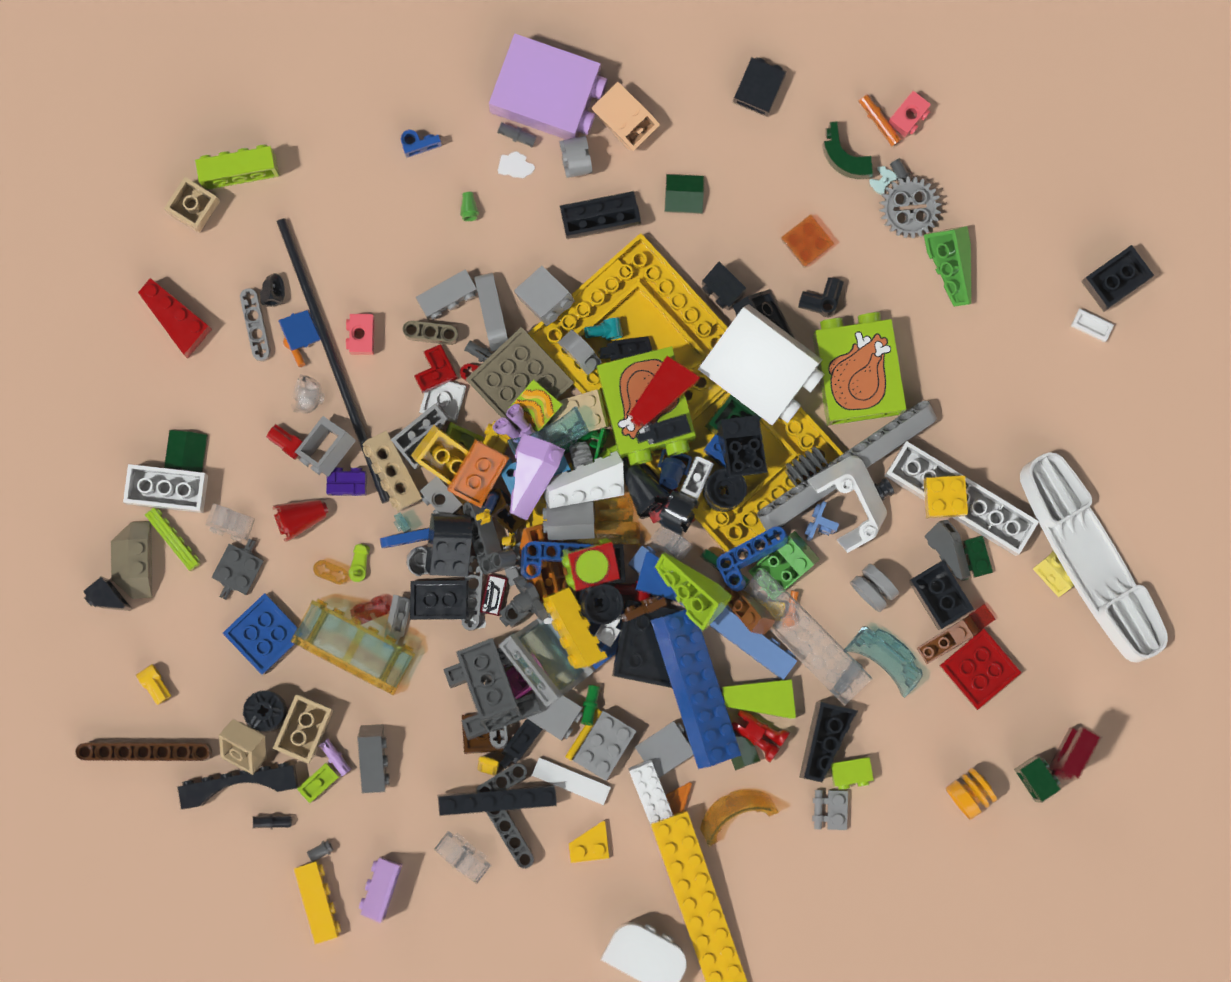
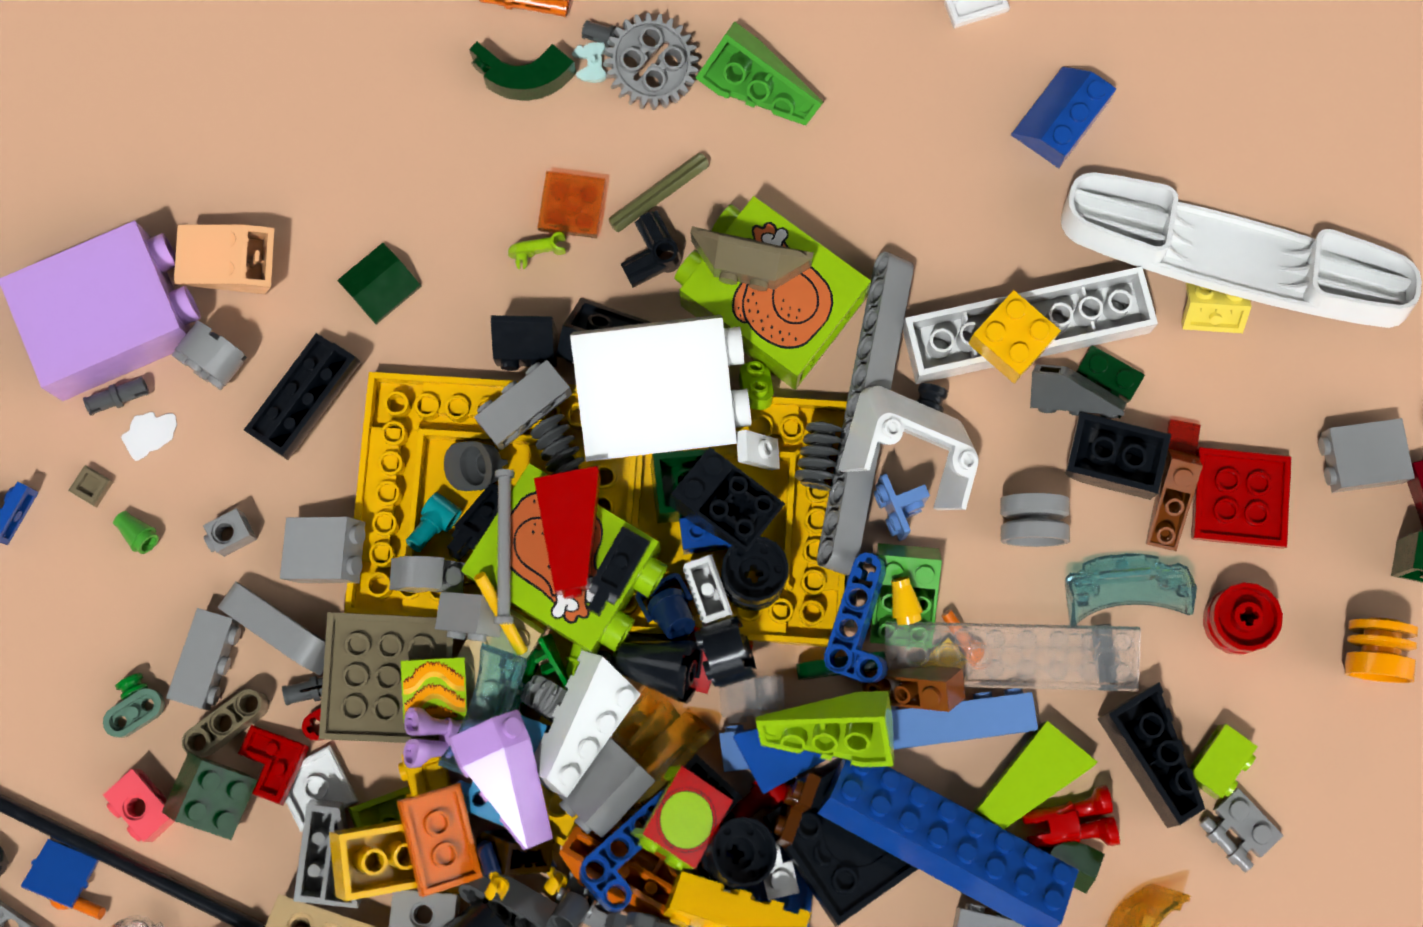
camera: 40 degrees left, 5 degrees down
black brick [733,57,786,117] -> none
none -> dark tan tile [68,465,113,507]
none -> sand green plate [103,688,165,738]
none -> green bush [115,673,148,700]
none -> dark green brick [162,752,258,840]
none -> light grey brick [203,508,257,557]
none -> light grey brick [435,592,501,642]
none -> dark grey piece [444,441,508,491]
none -> light grey brick [474,360,572,451]
none -> yellow bar [474,572,528,655]
none -> light grey bar [494,469,514,625]
none -> lime piece [508,232,566,270]
none -> dark grey piece [531,414,585,474]
none -> olive axle [608,153,709,232]
none -> dark tan wedge [691,226,813,291]
none -> white plate [736,430,780,470]
none -> lime plate [739,361,774,410]
none -> yellow cone [891,577,923,625]
none -> blue slope [1011,67,1117,168]
none -> red wheel [1203,582,1283,655]
none -> light grey brick [1318,418,1415,493]

